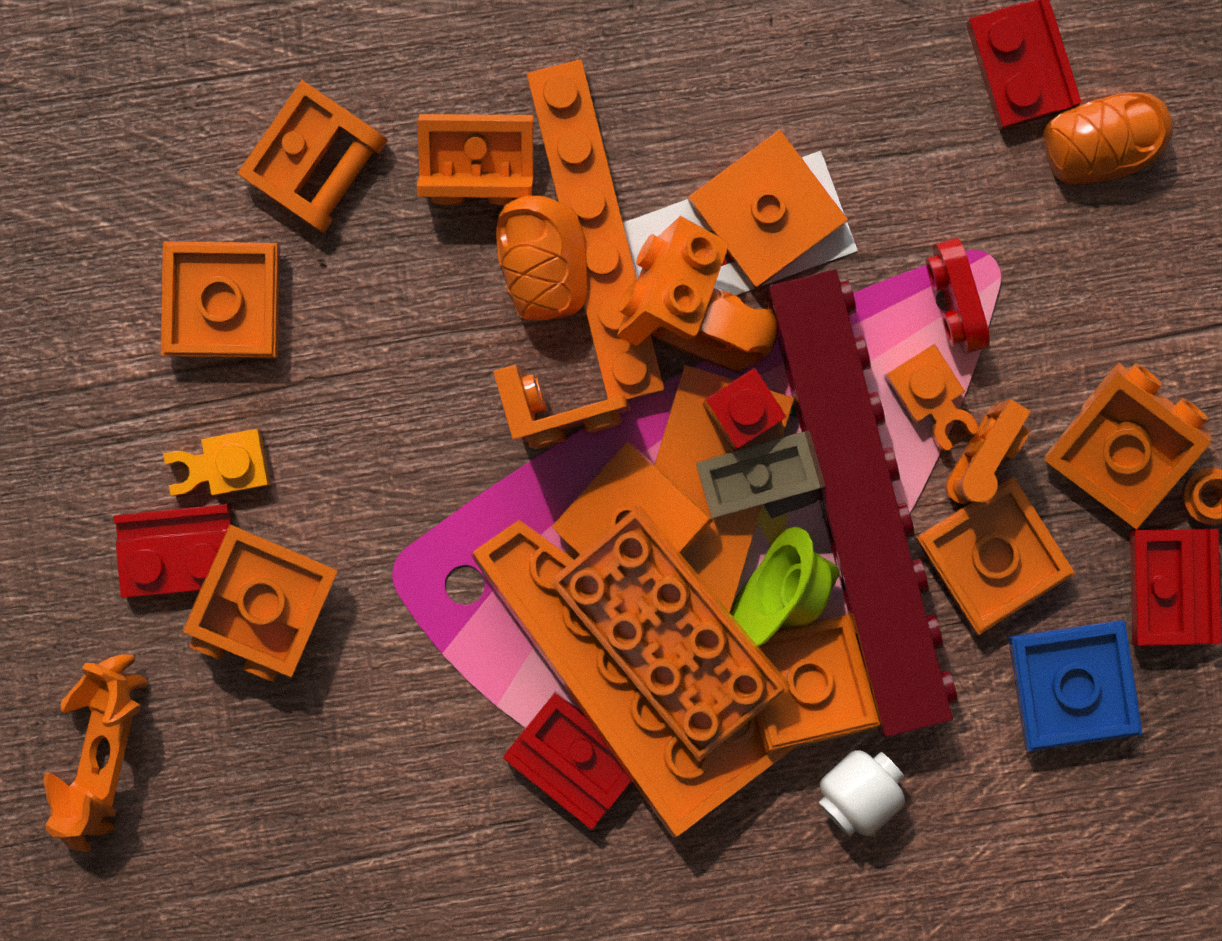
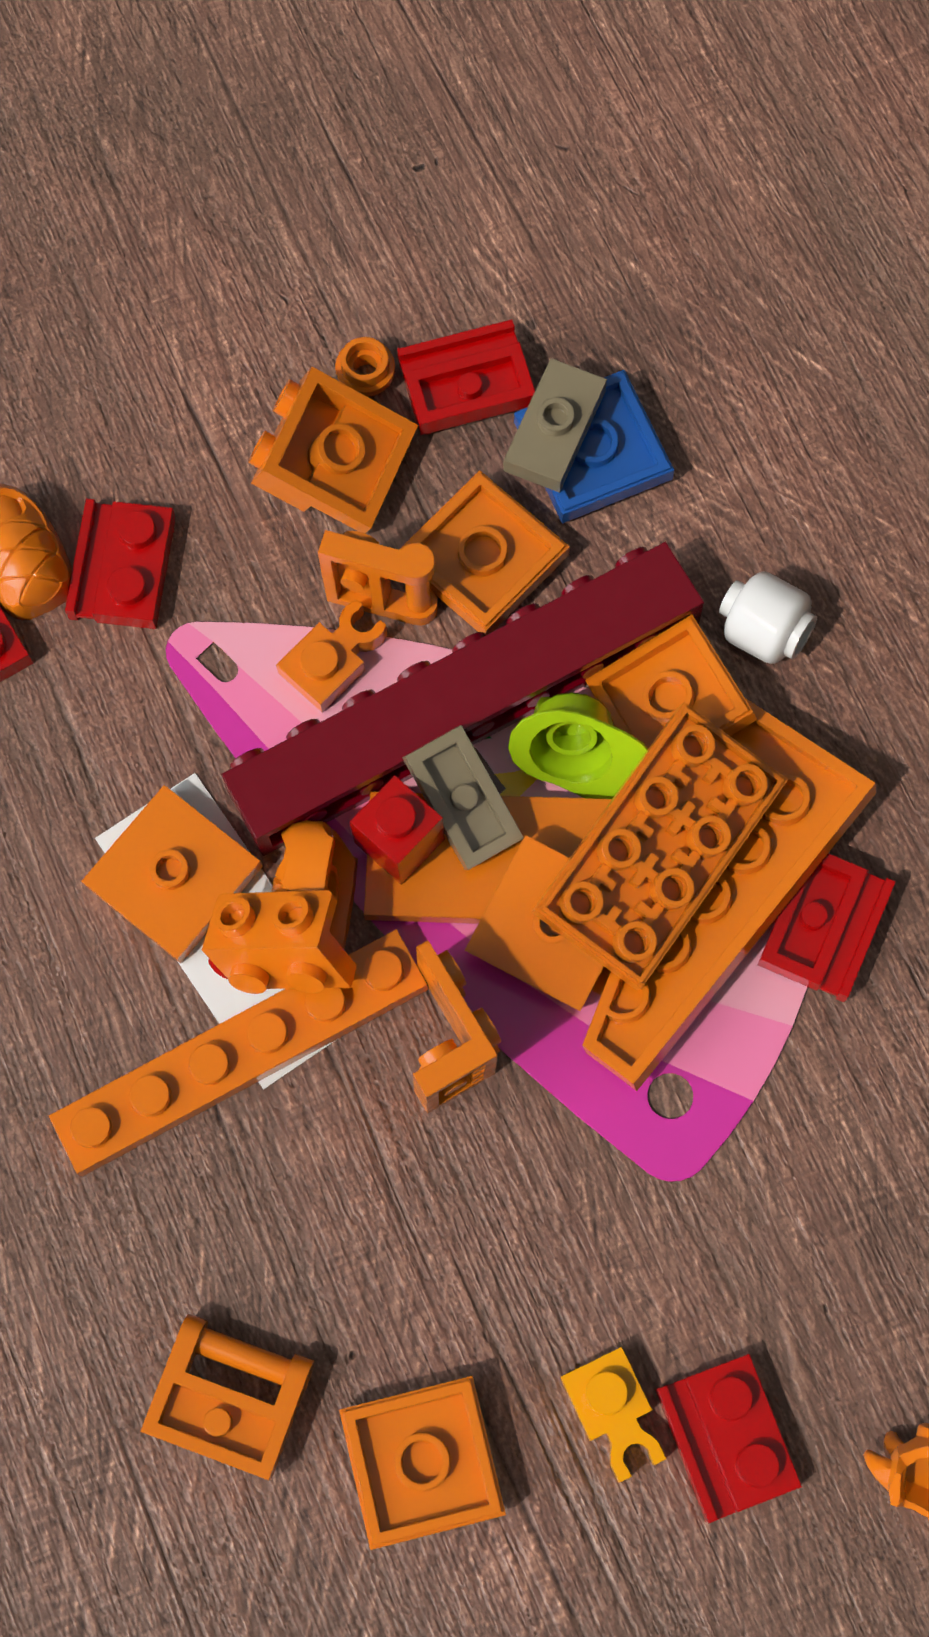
camera: 105 degrees left, 15 degrees down
orange plate [182,525,338,682] -> none
orange bracket [417,114,534,205] -> none
orange piece [496,196,587,320] -> none
red plate [926,237,990,354] -> none
none -> red plate [65,498,176,629]
none -> dark tan plate [503,358,607,493]

